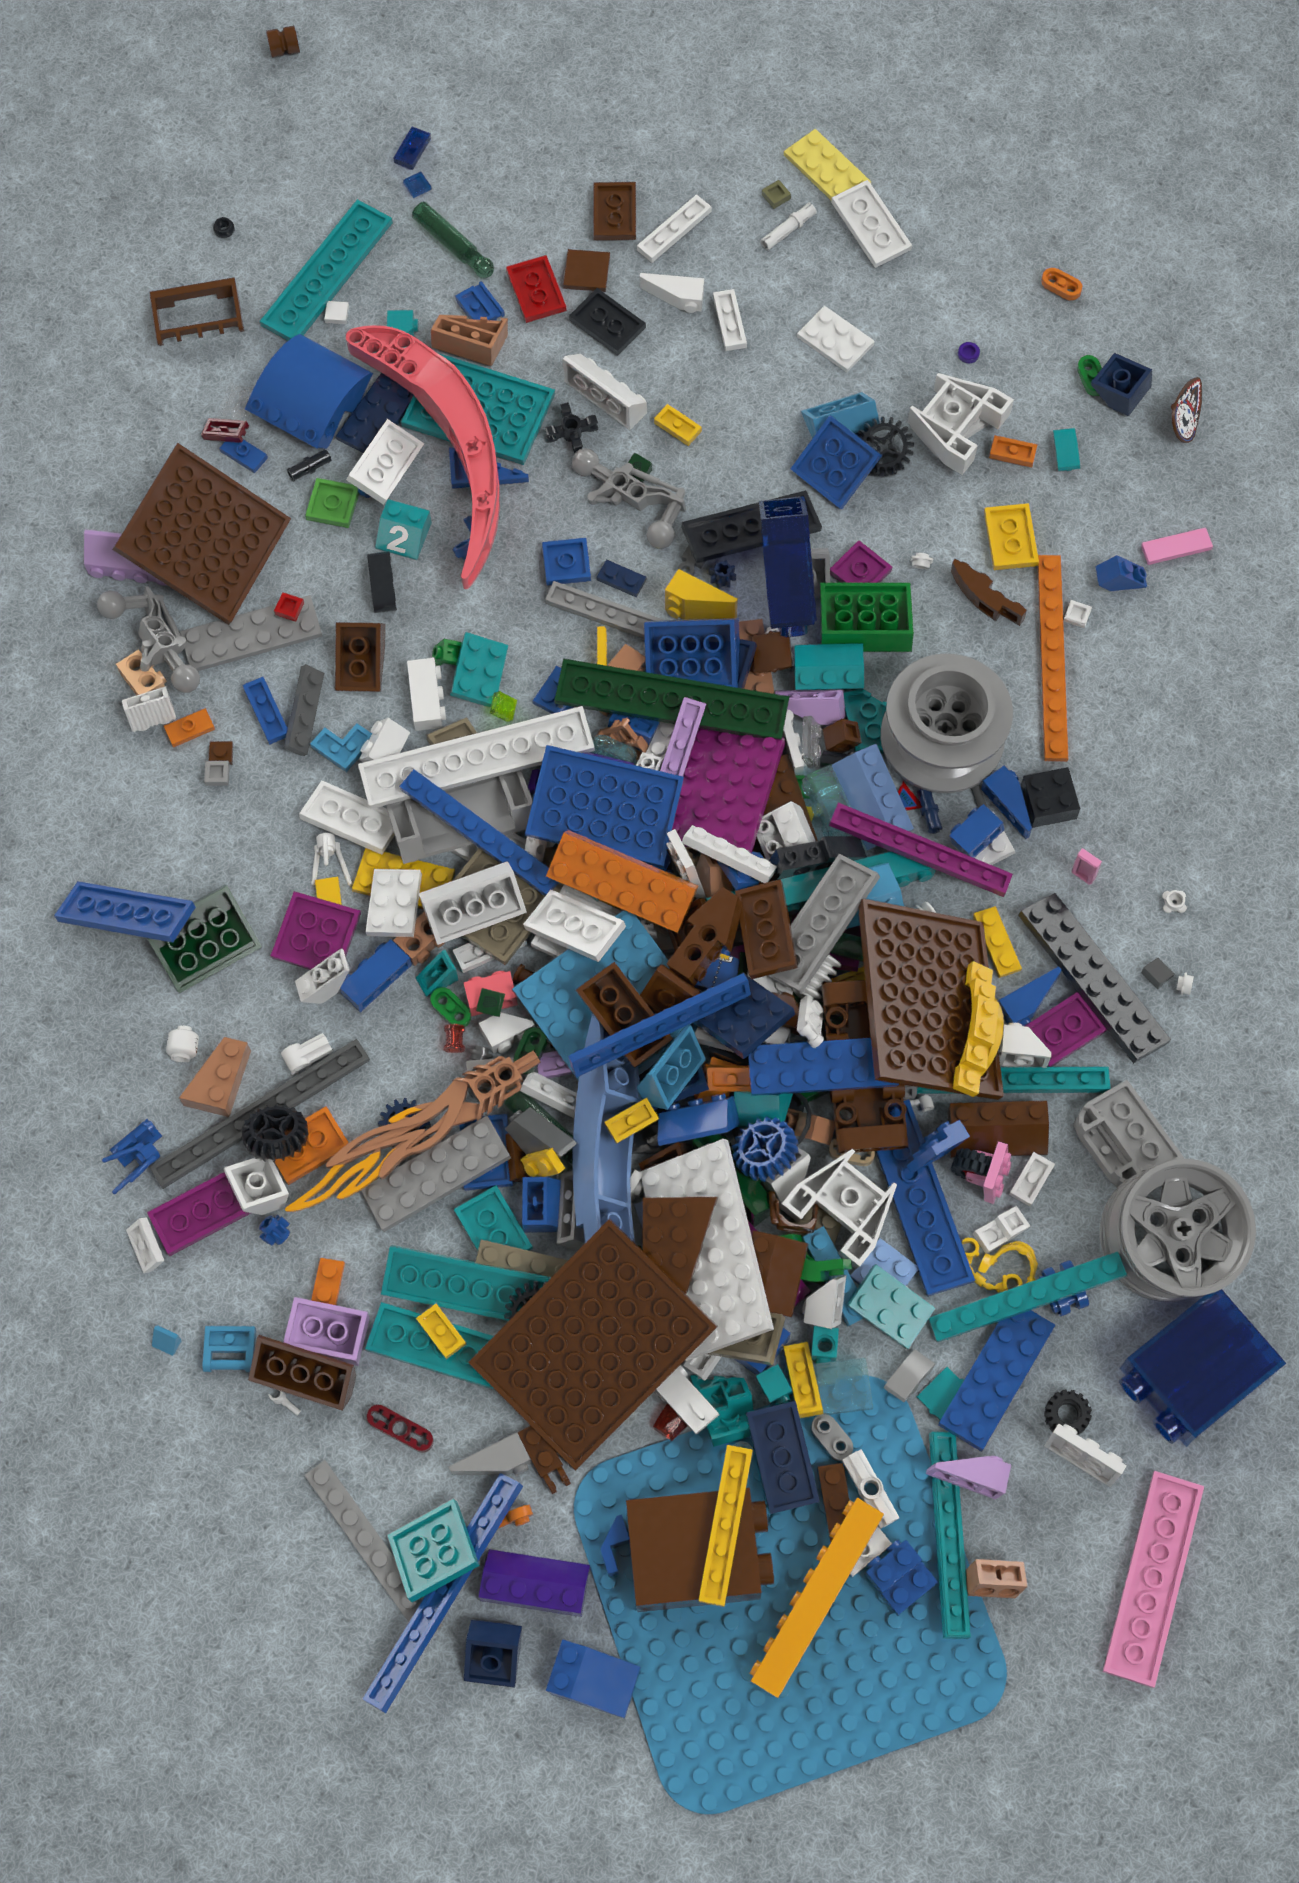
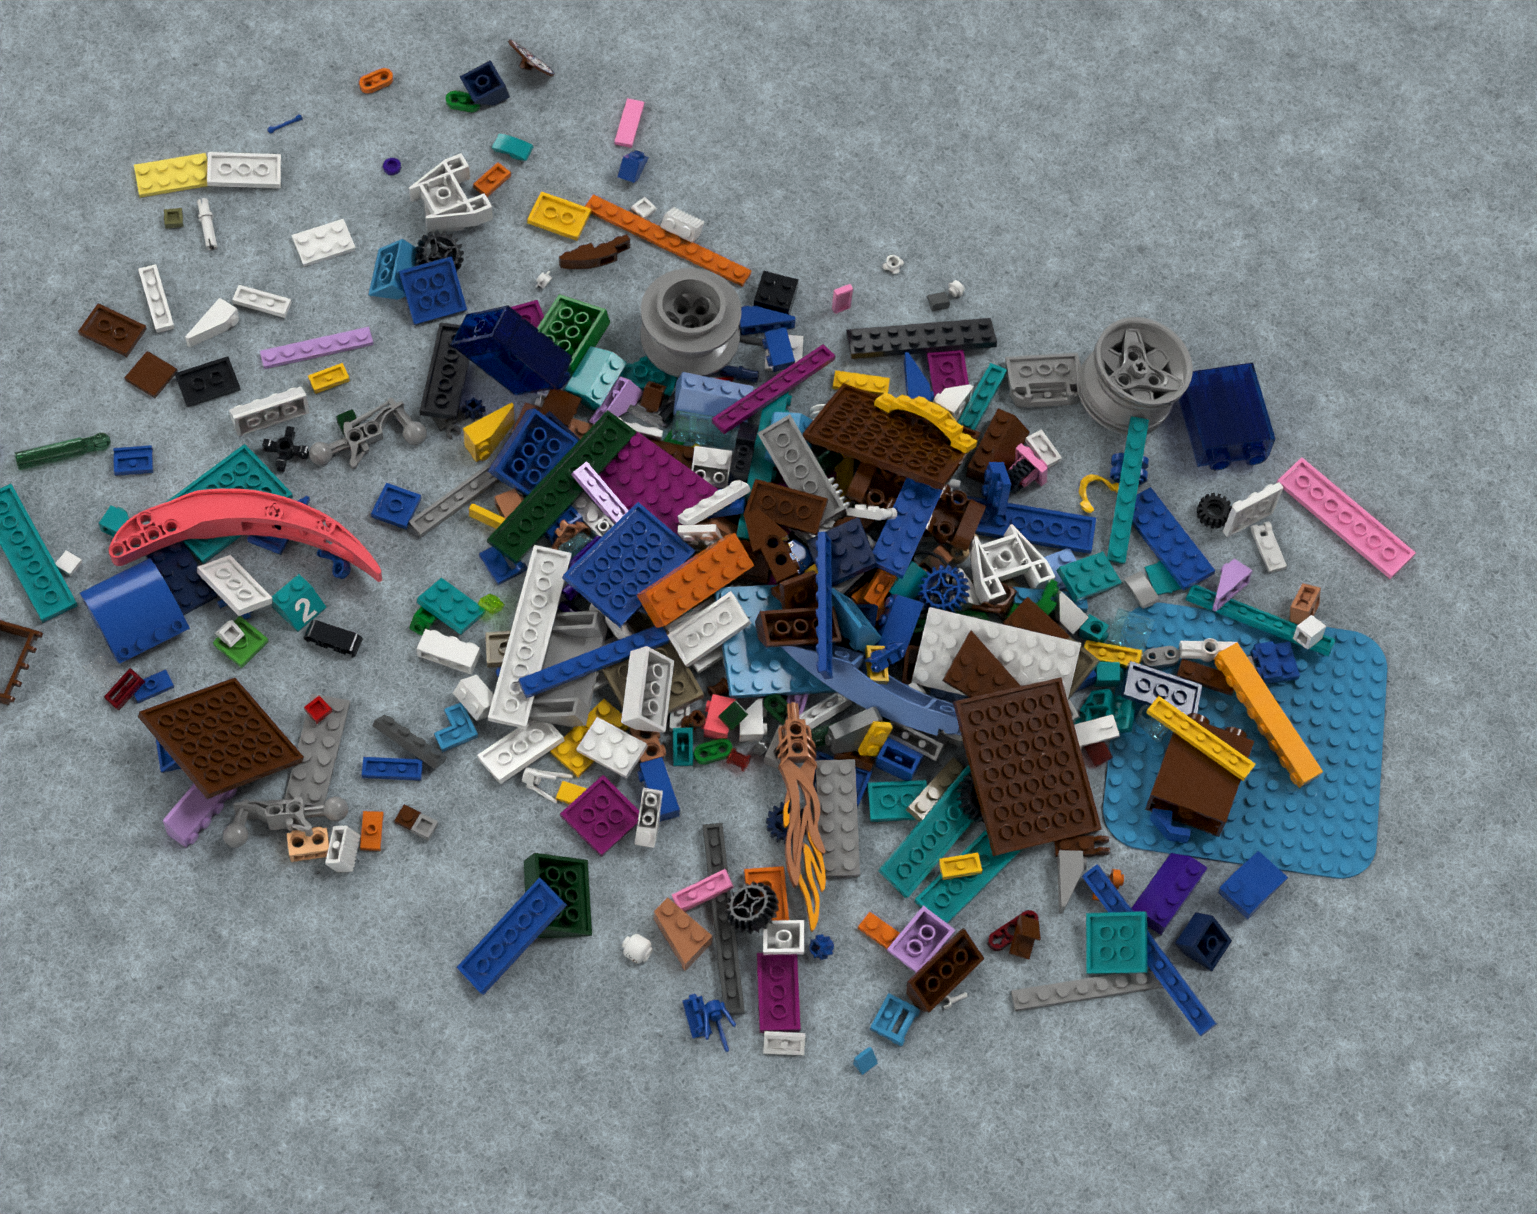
camera: 70 degrees left, 5 degrees down
white piece [281,1033,333,1075] -> none
black pin [287,449,332,482] -> none
reddish brown slope [335,622,386,692] -> none
nougat wedge [431,314,508,366] -> none
red plate [506,255,567,323] -> none
dark blue plate [596,559,647,598] -> none
yellow piece [961,1237,1022,1293] -> none
white slope [972,1206,1030,1254] -> none
none -> white slope [215,620,245,648]
none -> lavender plate [260,327,373,369]
none -> blue hinge [267,115,303,133]
none -> white brick [660,207,705,242]
none -> bright pink tile [672,869,734,912]
none -> reddish brown bush [681,710,705,731]
none -> blue hinge [864,641,905,672]
none -> reddish brown slope [1009,915,1041,960]
none -> white plate [1250,521,1287,573]
none -> white brick [1293,615,1326,650]

